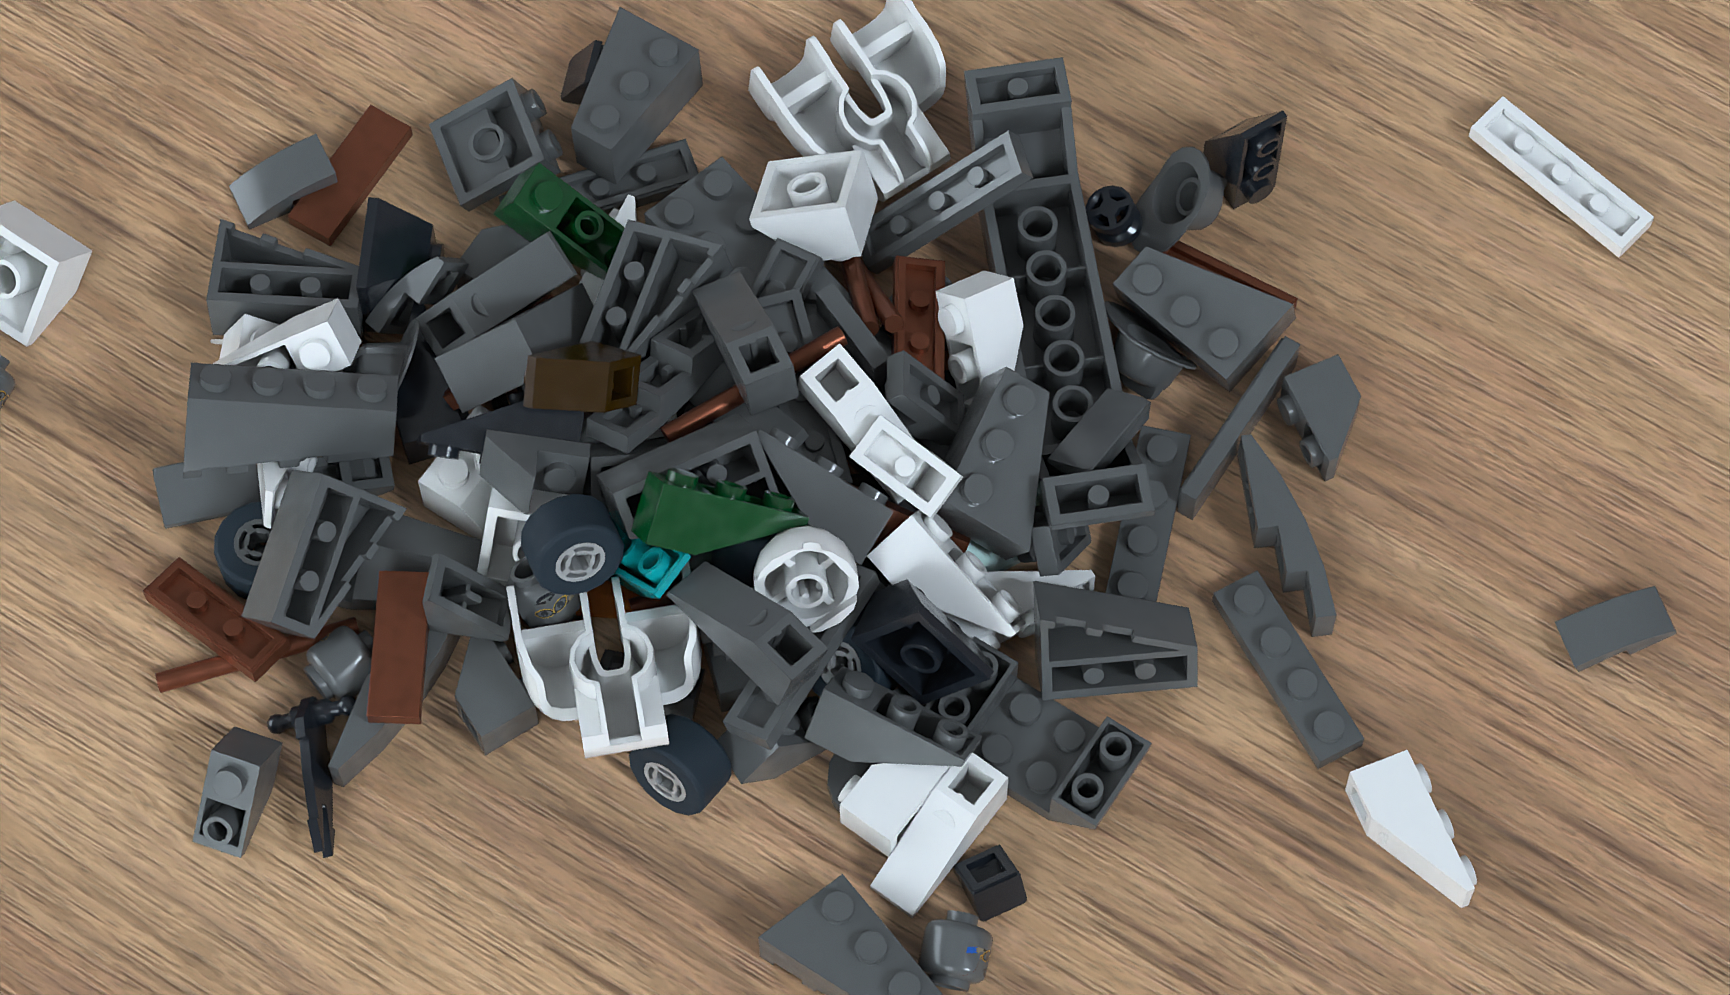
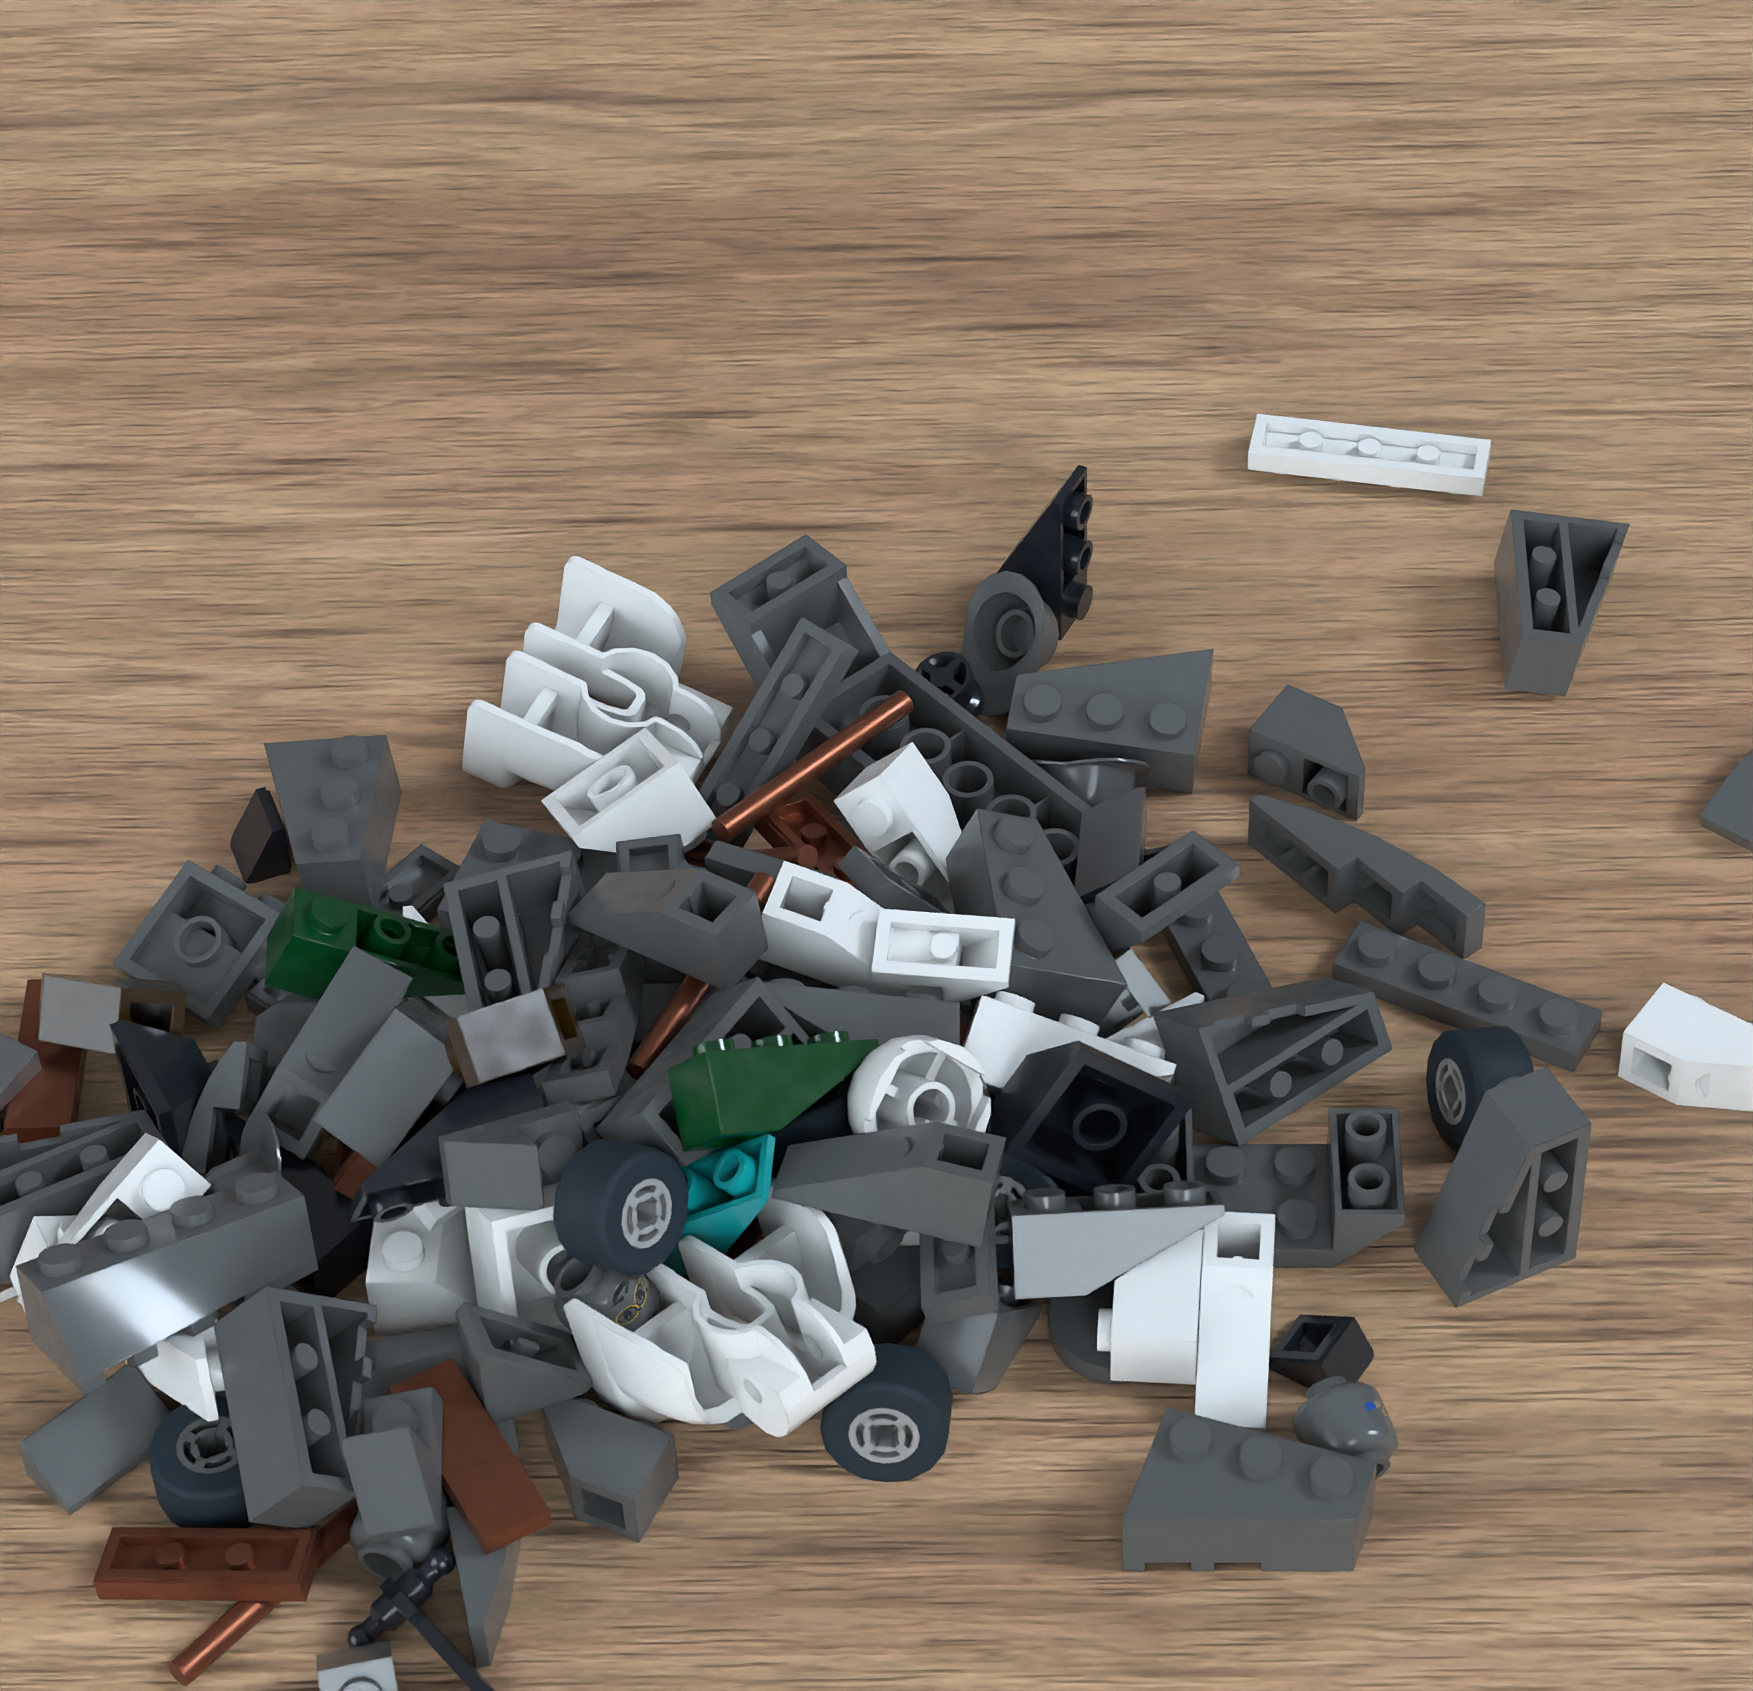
camera: 30 degrees left, 20 degrees down
dark grey tile [1177,336,1301,520] -> none
none -> slope [36,973,187,1054]
none -> dark grey slope [342,1387,443,1543]
none -> copper bar [712,690,914,842]
none -> dark grey wedge [1414,1066,1592,1308]
none -> black wheel [1426,1026,1534,1150]
none -> dark grey wedge [1494,509,1630,696]

